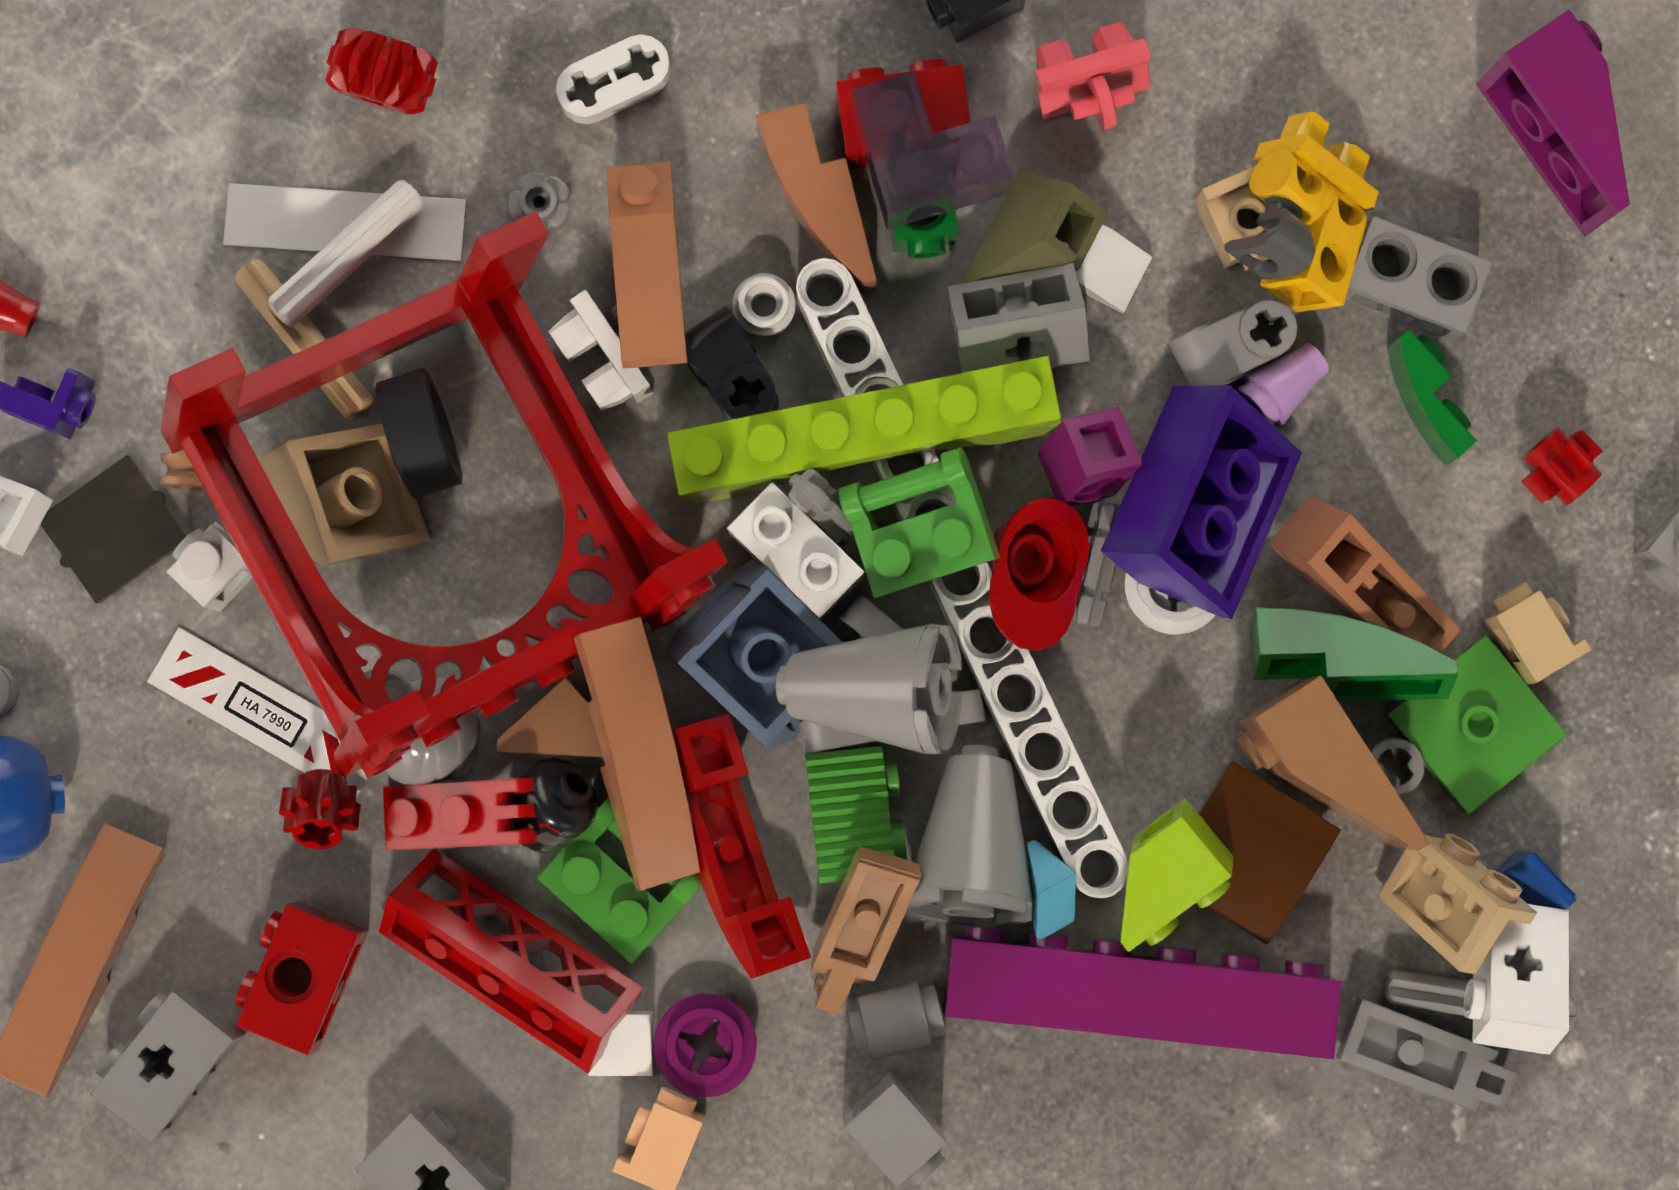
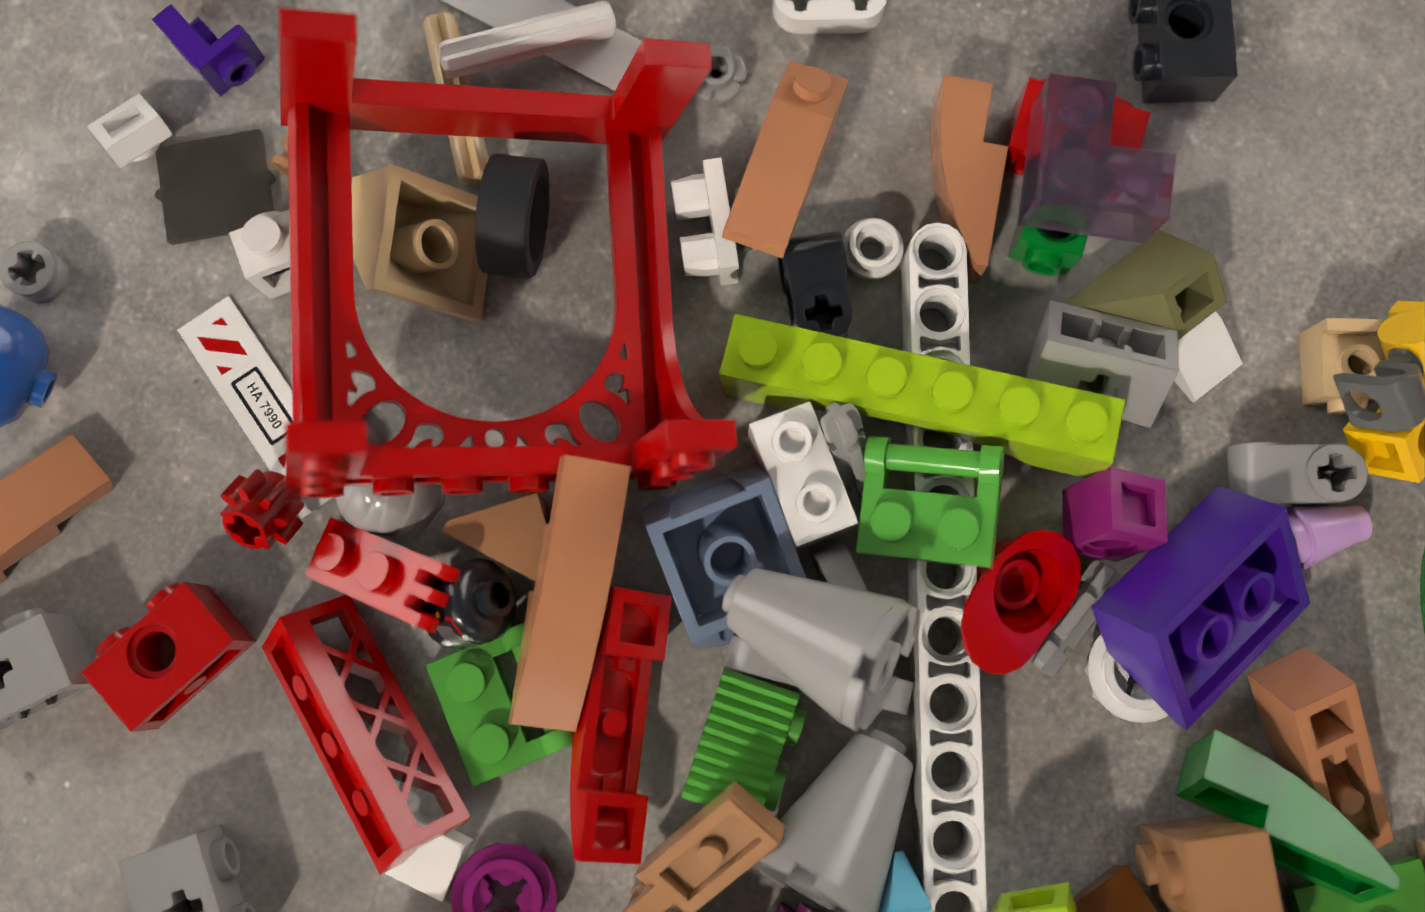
camera: 30 degrees right, 5 degrees down
coral hips [1035,22,1151,131] -> none

